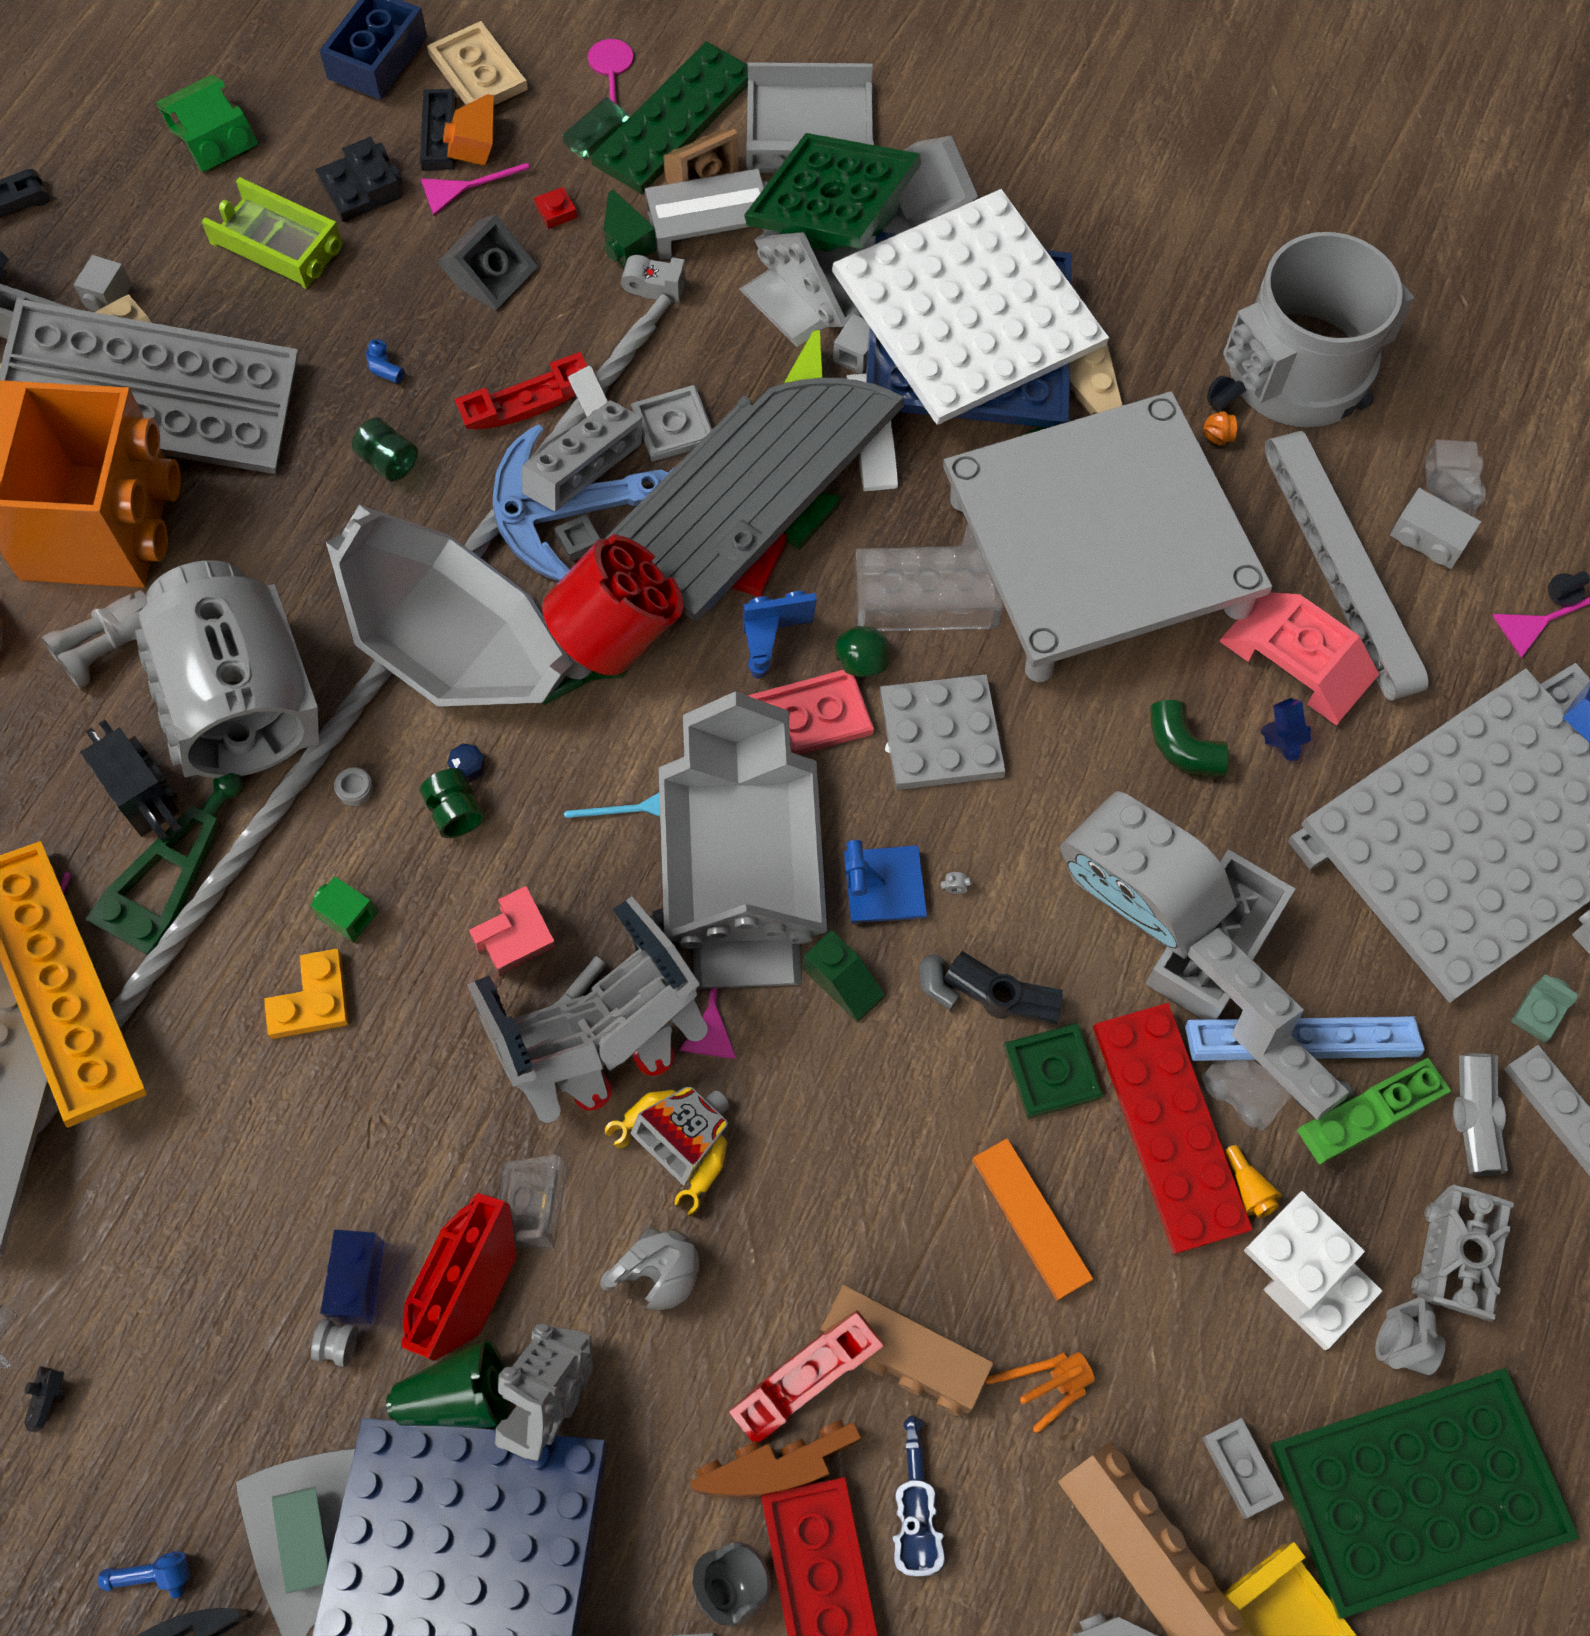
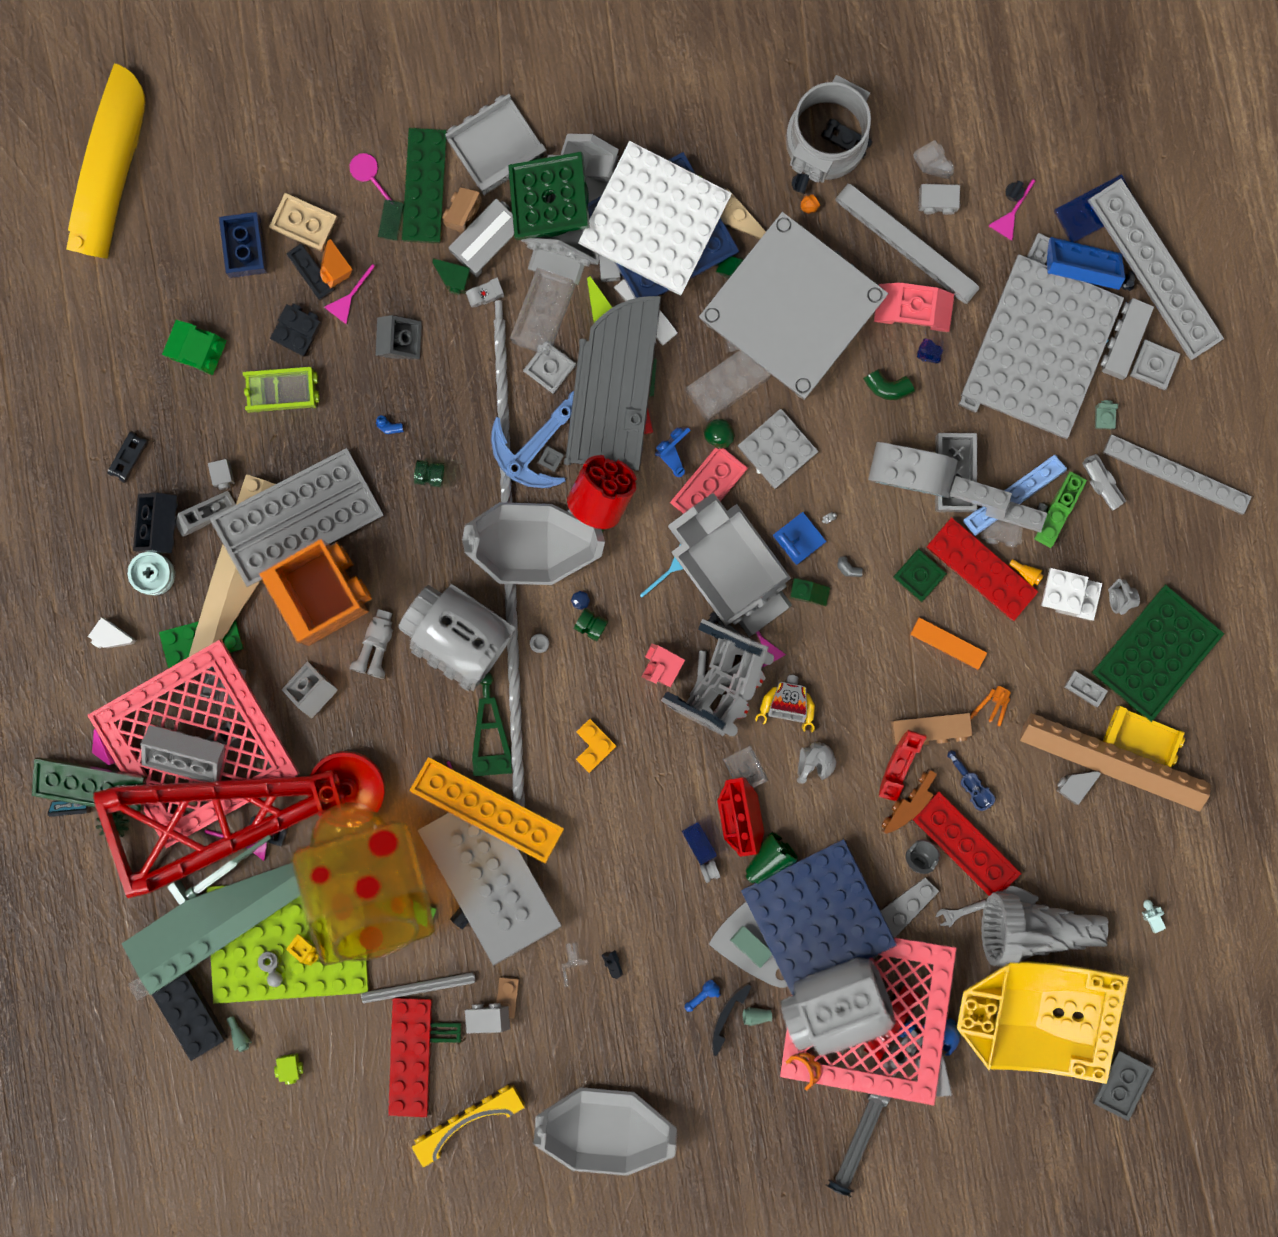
camera: 35 degrees left, 20 degrees up
black brick [80,719,183,843] -> none
green brick [310,876,378,943] -> none
red slope [454,351,587,429] -> none
light grey piece [495,1324,593,1461] -> none
light grey brick [521,400,643,511] -> none
red plate [534,187,577,229] -> none
white sticker [568,366,608,417] -> none
black piece [944,951,1063,1025] -> none
light grey piece [1411,1185,1514,1322] -> none
none -> clear brick [510,268,576,356]

